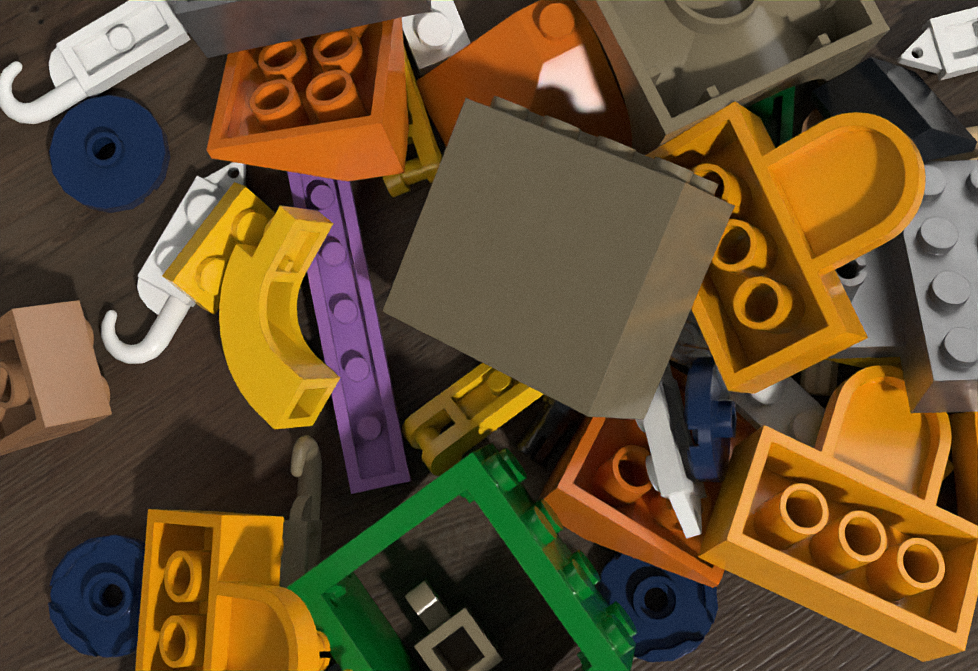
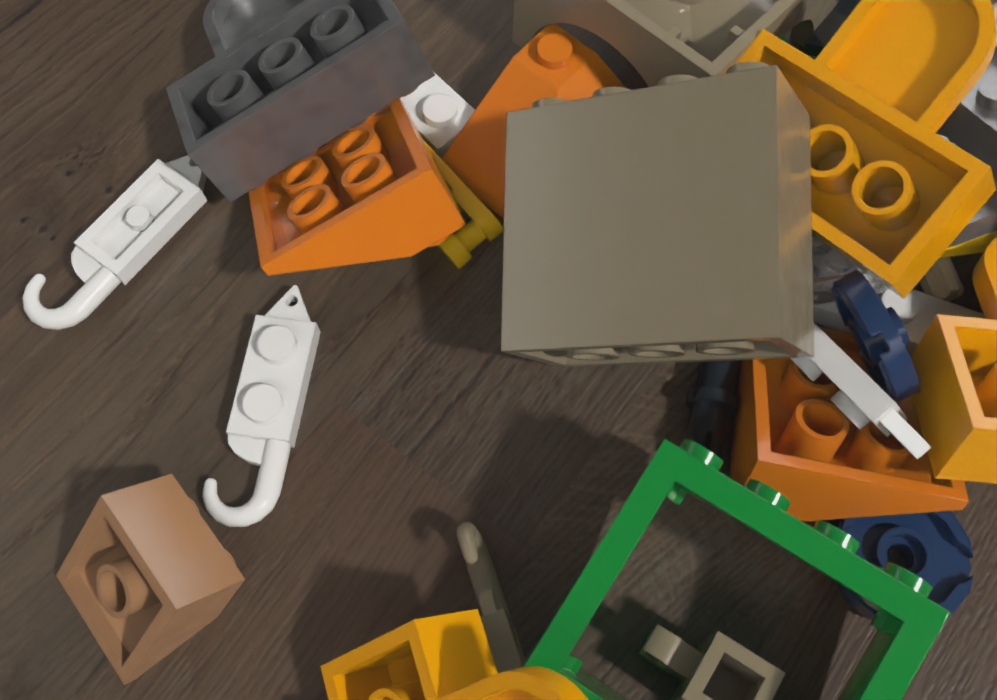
camera: 20 degrees left, 15 degrees down
dark blue plate [49,95,170,213] -> none
yellow plate [162,182,275,315] -> none
yellow arch [219,206,340,429] -> none
medium lavender plate [287,171,412,494] -> none
yellow plate [401,363,544,476] -> none

